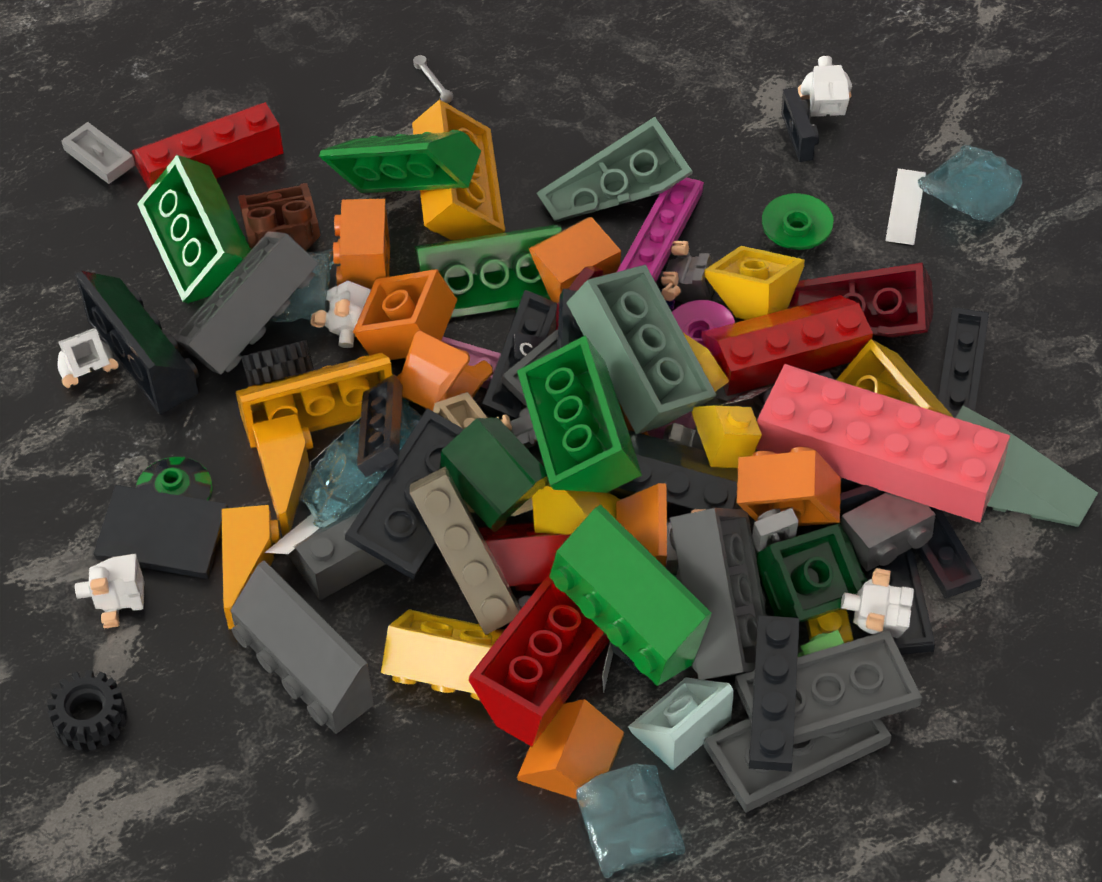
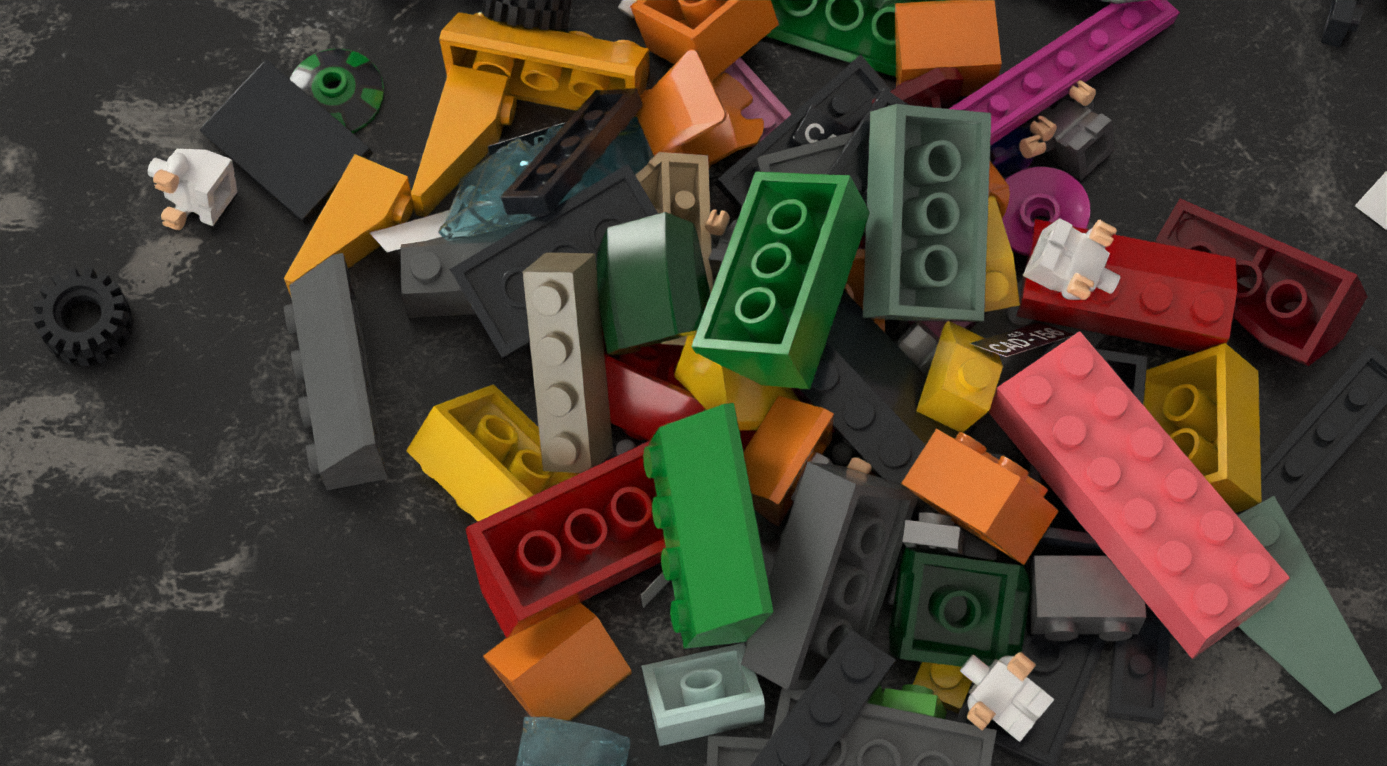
camera: 30 degrees right, 15 degrees up
yellow slope [704,246,805,320] -> none
green dish [762,193,834,250] -> none
none -> white piece [1023,218,1120,300]

